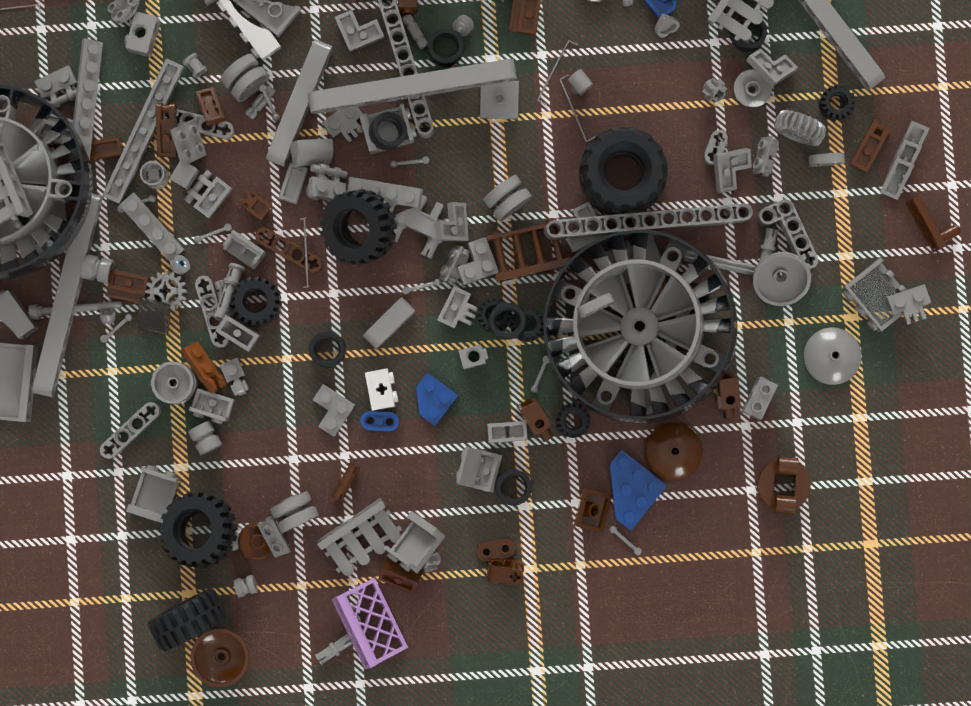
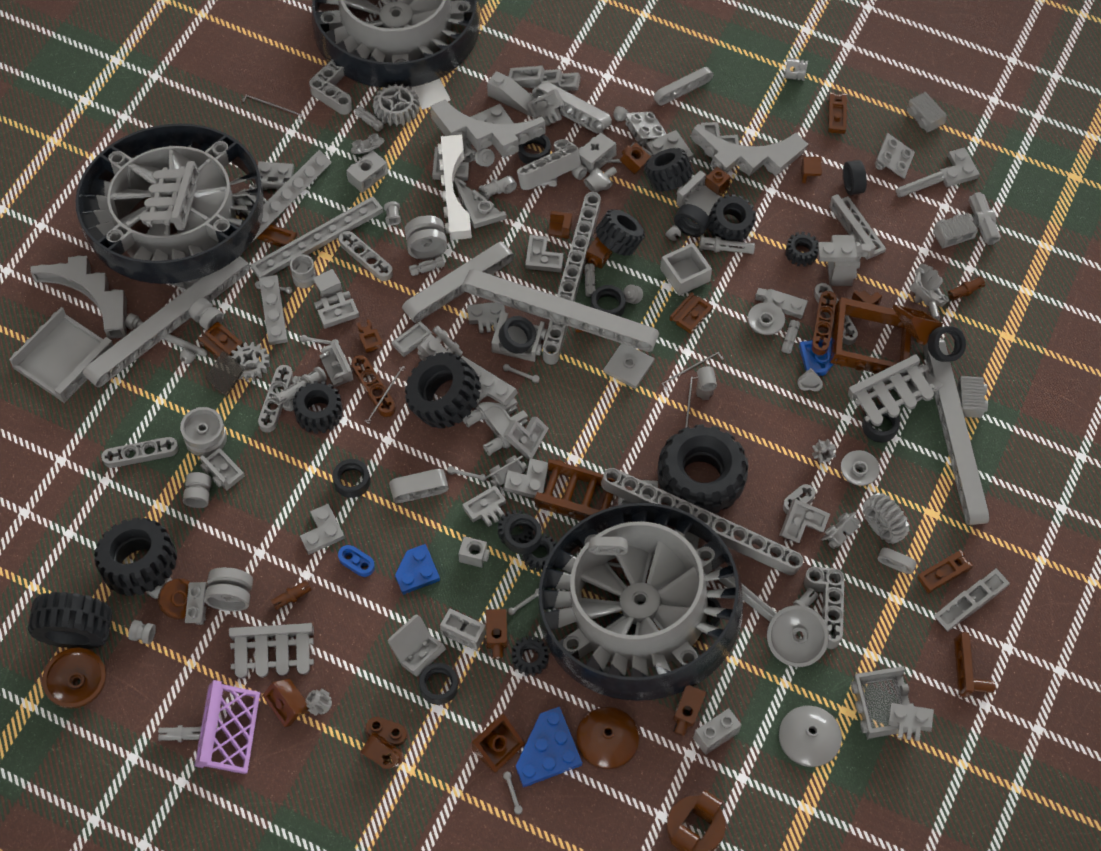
camera: 25 degrees right, 25 degrees down
light grey hinge [100,314,132,343] -> none
light grey panel [126,465,181,523] -> none
reddish brown plate [155,103,178,158] -> none
light grey hinge [170,119,206,167] -> none
light grey tile [170,255,190,275] -> none
dark orange hinge [181,341,227,394] -> none
reddish brown plate [195,87,225,126] -> none
light grey slope [216,315,261,352] -> none
light grey plate [220,358,249,396] -> none
light grey hinge [258,84,280,121] -> none
light grey brick [290,139,333,167] -> none
white brick [365,368,398,411] -> none
light grey panel [384,511,445,573] -> none
light grey wheel [483,175,532,222] -> none
light grey plate [746,48,798,87] -> none
black tyre [819,84,856,121] -> none

